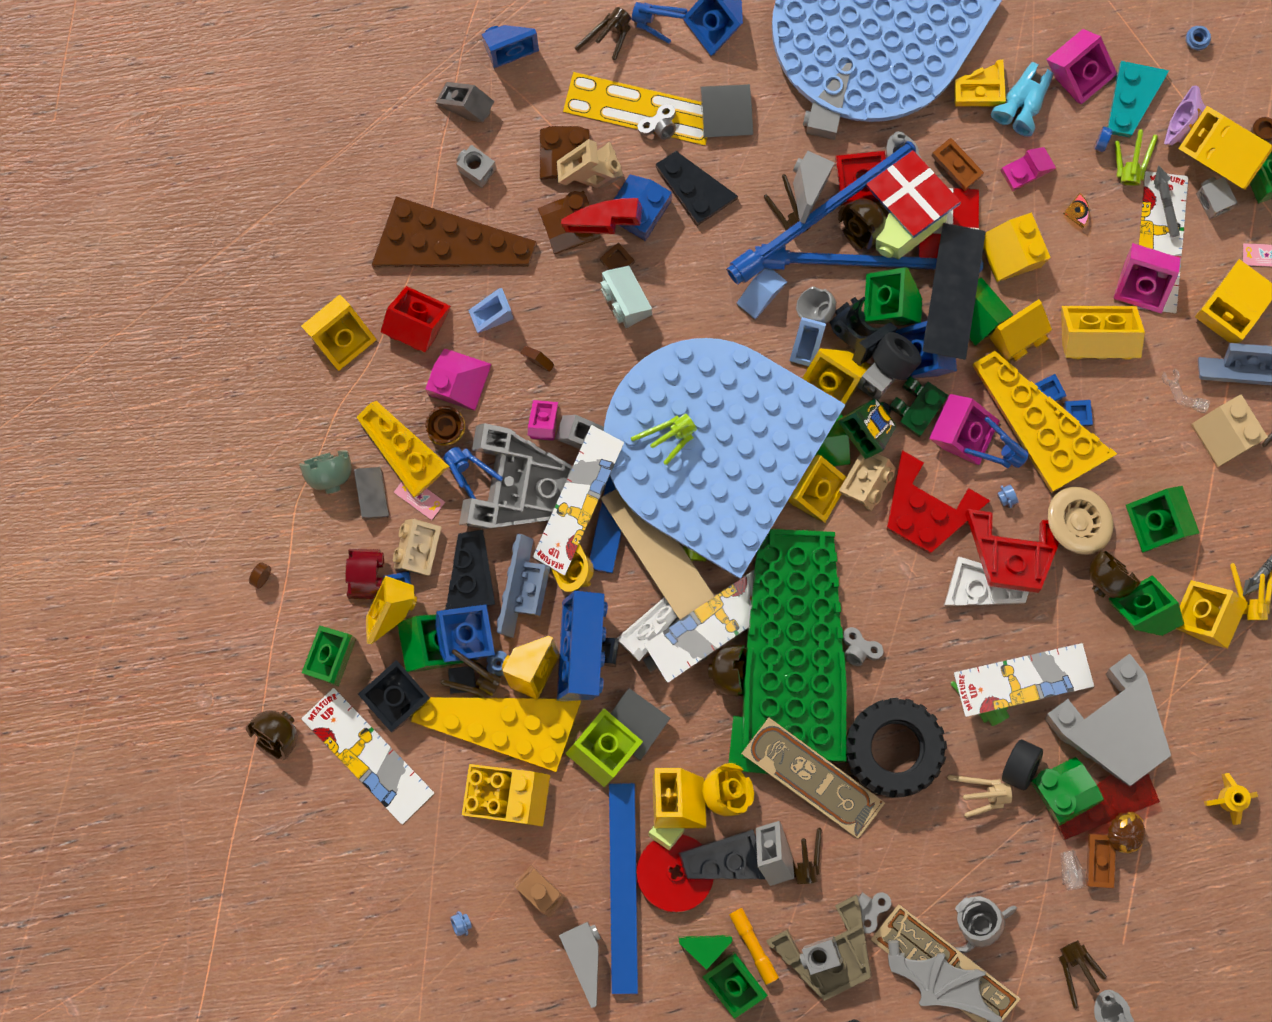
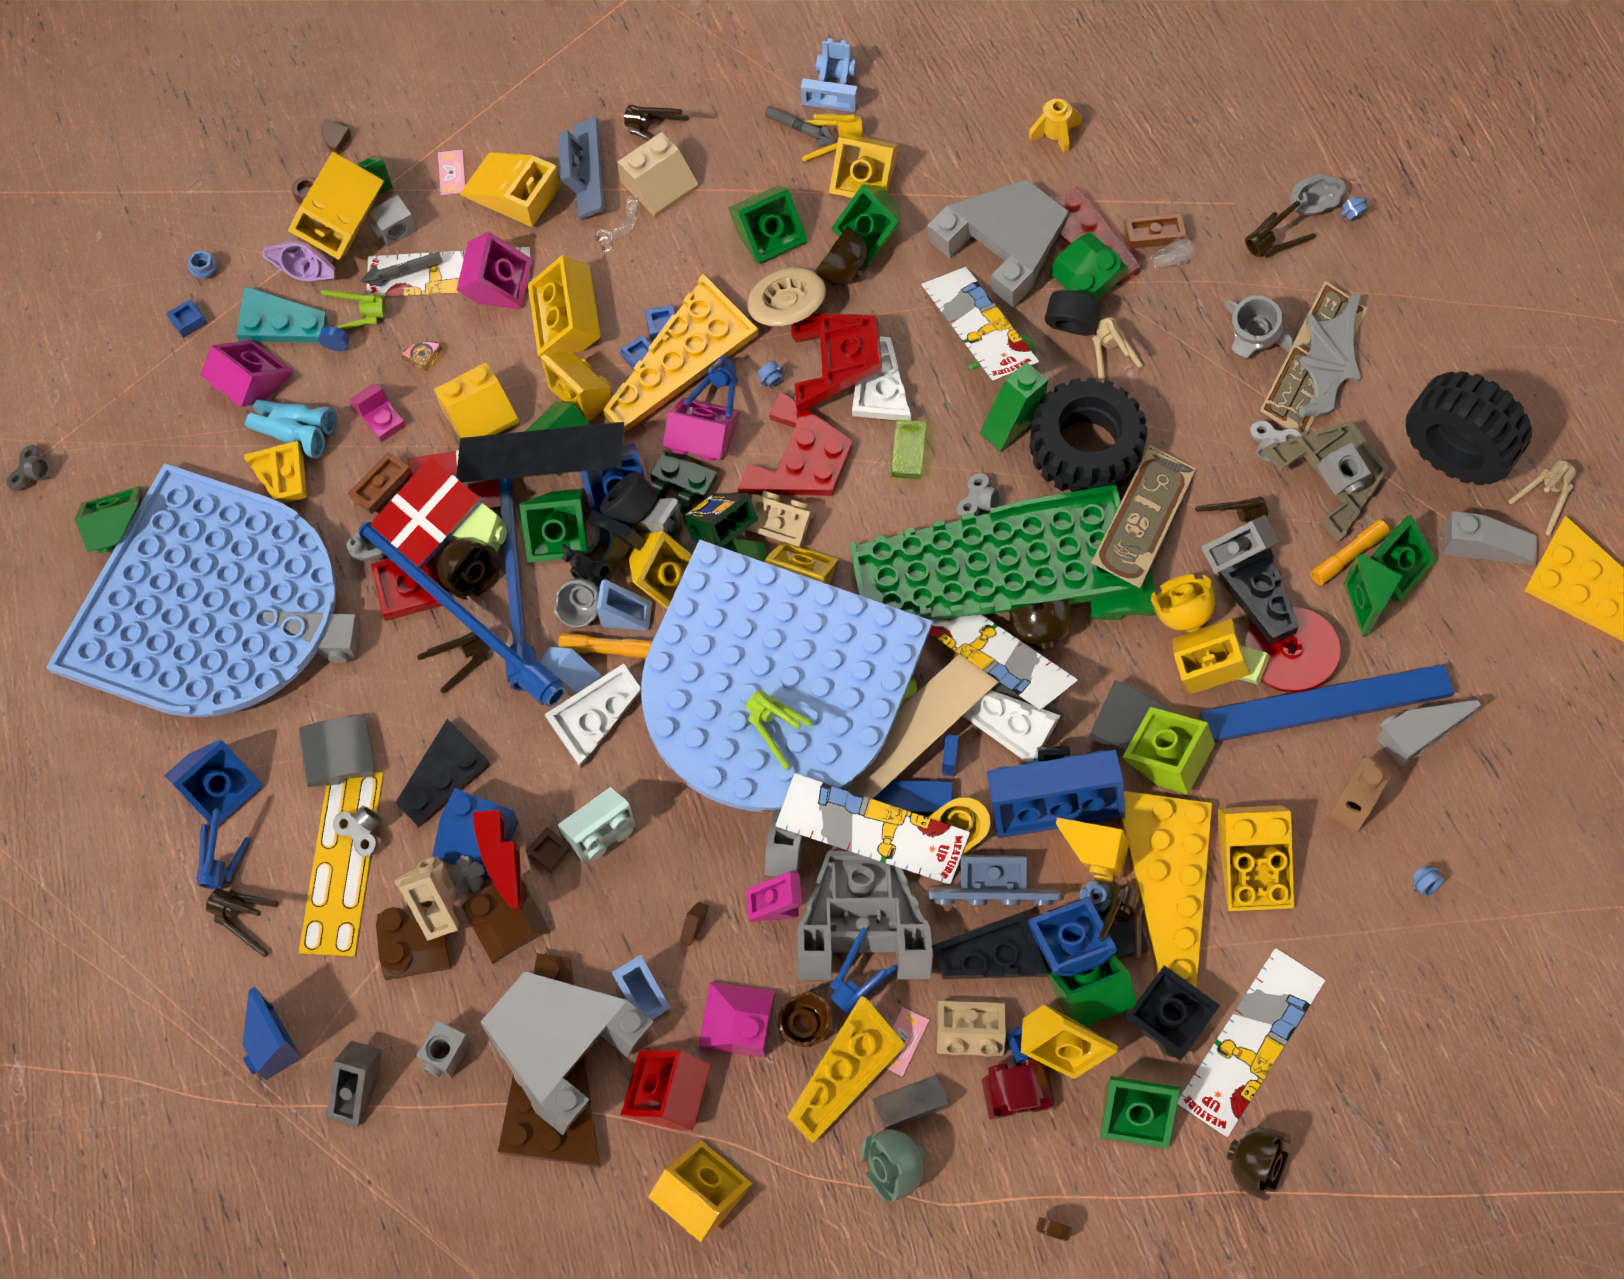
camera: 100 degrees left, 15 degrees down
light grey slope [793,151,834,224] -> none
reddish brown hair [1108,812,1145,853] -> none
none -> blue tile [166,299,208,338]
none -> light grey plant [448,855,485,894]
none -> light grey wedge [480,971,654,1135]
none -> white wing [545,663,641,767]
none -> light orange piece [559,633,653,659]
none -> clear neon green tile [891,420,926,480]
none -> blue tile [942,735,959,777]
none -> green slope [980,361,1048,452]

